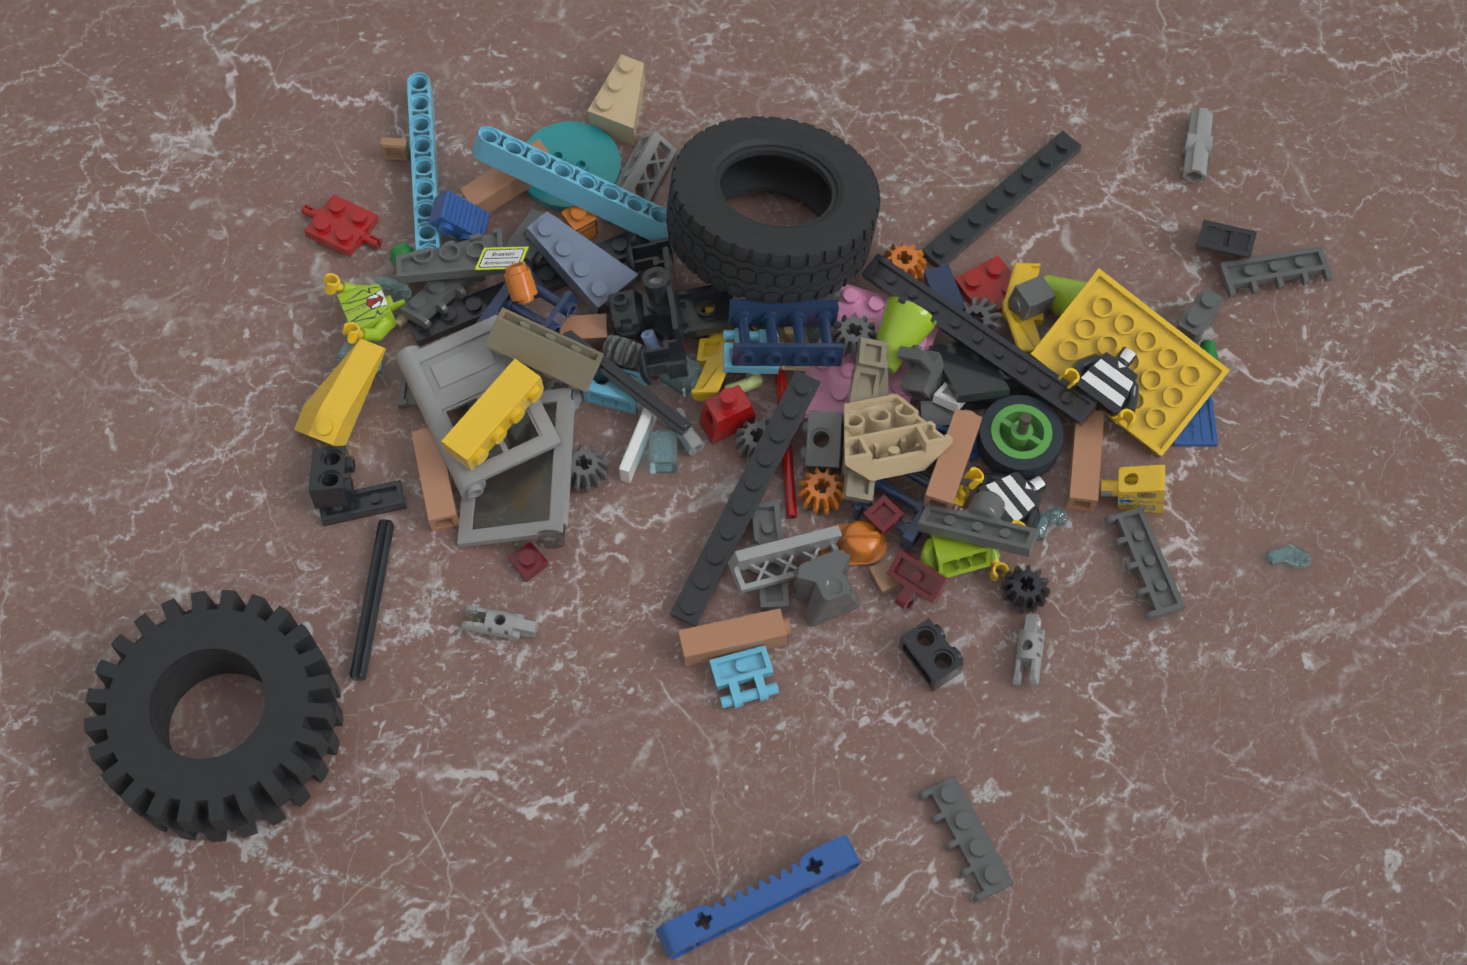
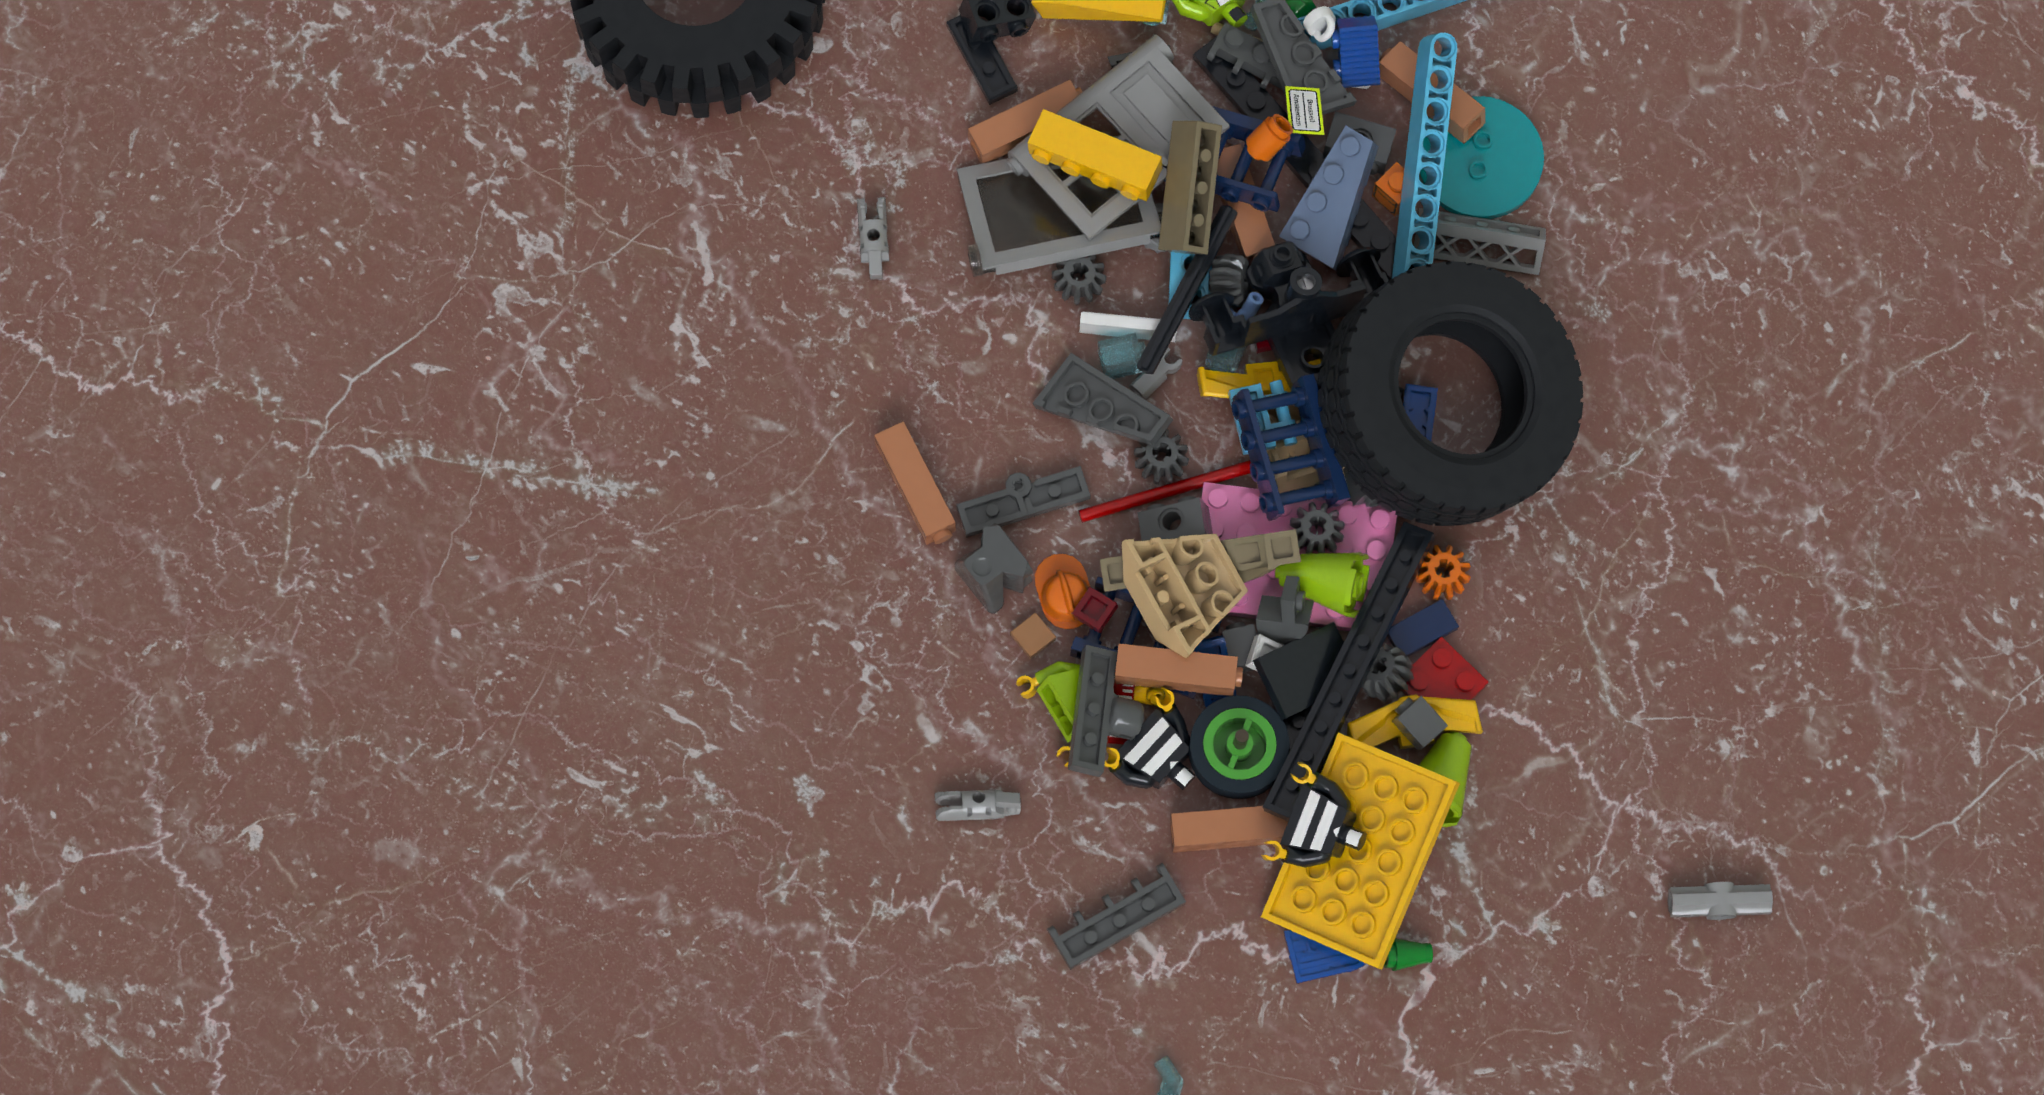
camera: 75 degrees right, 10 degrees up
black axle [349,519,394,681] -> none
dark red plate [508,541,549,582] -> none
tan wedge [588,54,645,146] -> none
blue gear [655,835,861,960] -> none
black plate [670,370,821,627] -> none
red torso [699,385,756,445] -> none
medium azure plate [709,645,779,708] -> none
yellowish green arm [725,373,763,393] -> none
light grey fence [728,525,842,594] -> none
orange gear [798,467,844,516] -> none
dark red plate [886,549,950,609] -> none
black brick [899,618,964,691] -> none
dark grey hinge [918,776,1014,903] -> none
black plate [922,131,1082,268] -> none
black gear [1000,564,1050,614] -> none
clear light blue arm [1035,507,1068,541] -> none
yellow torso [1101,465,1165,513] -> none
dark grey brick [1176,288,1223,345] -> none
black brick [1196,220,1257,258] -> none
dark grey hinge [1218,246,1332,298] -> none
none -> dark grey wing [1032,353,1173,446]
none -> white tile [1303,6,1336,42]

